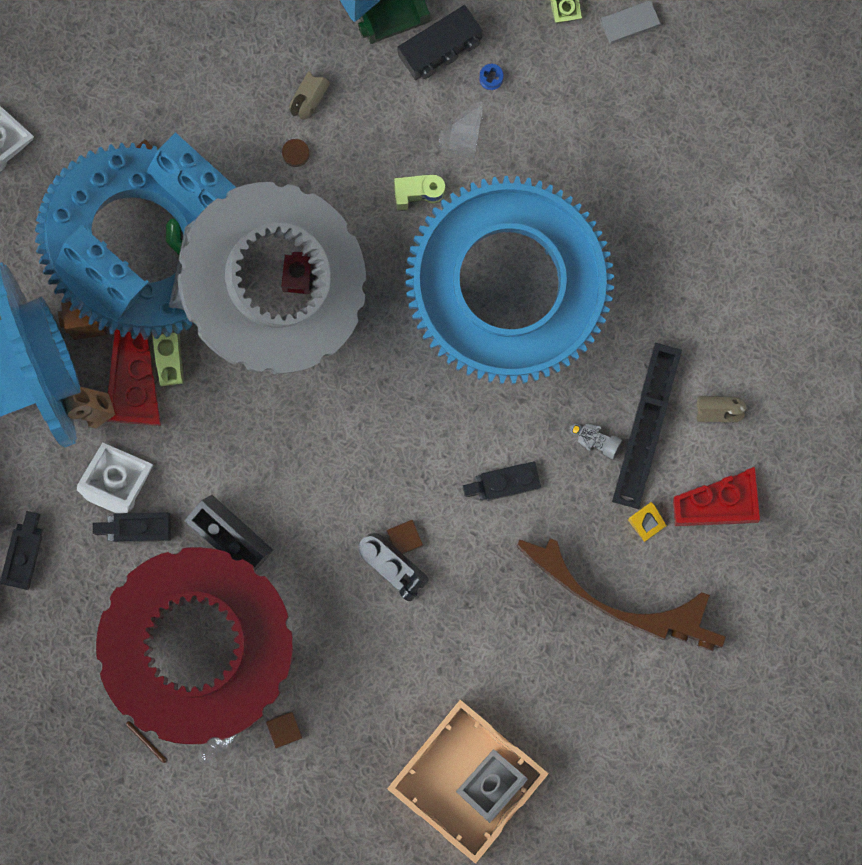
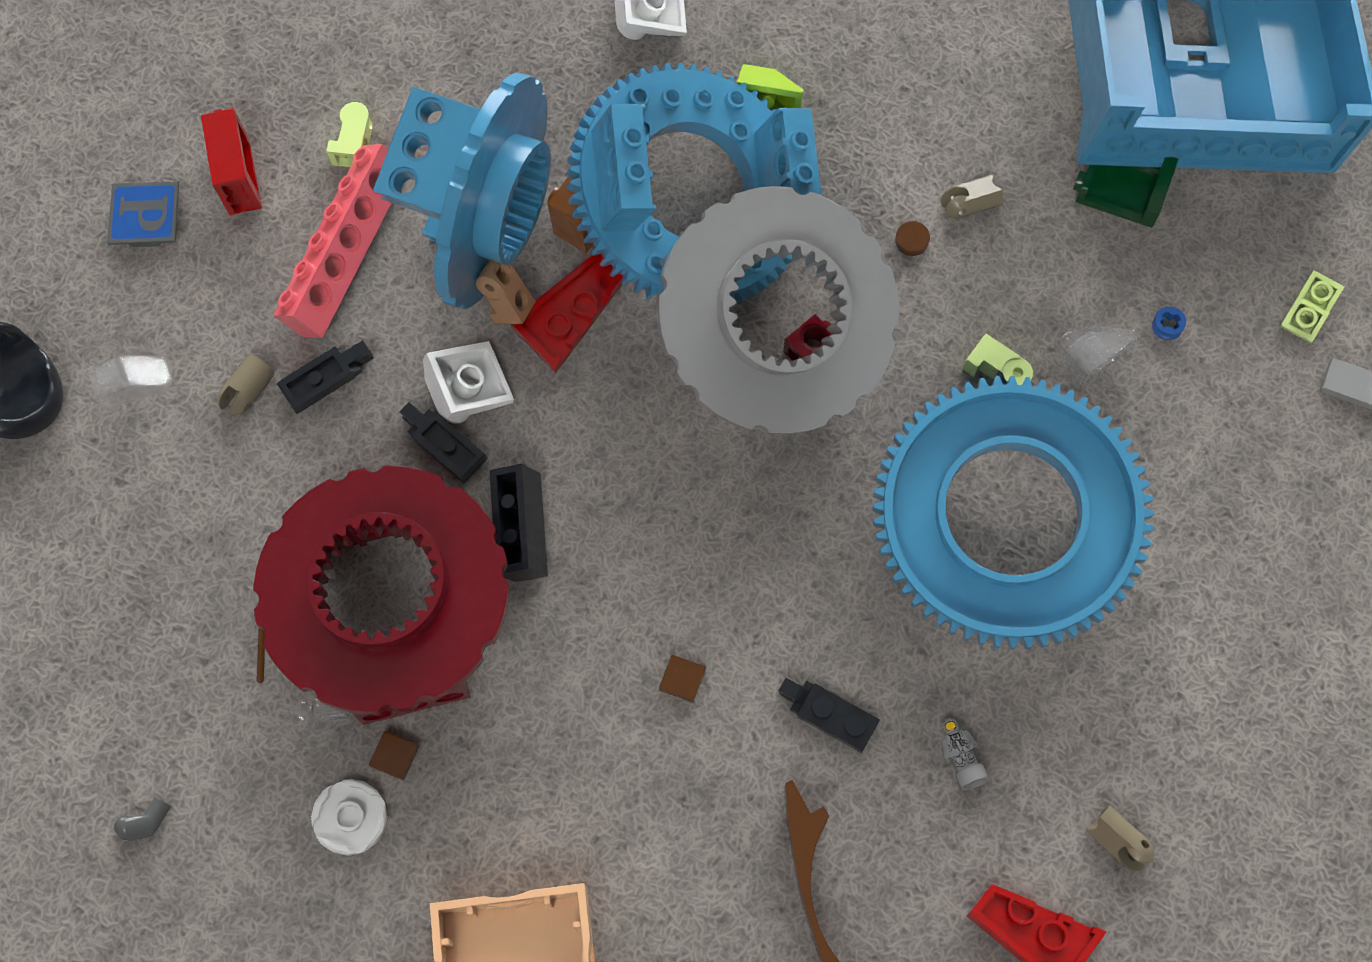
camera: 45 degrees right, 10 degrees down
yellowish green leg [152,333,183,386] -> none
plate [358,533,429,601] -> none
black brick [397,5,483,81] -> none
black slope [612,343,682,509] -> none
yellow slope [628,502,667,542] -> none
none -> white tile [311,779,388,856]
none -> lime slope [737,64,803,110]

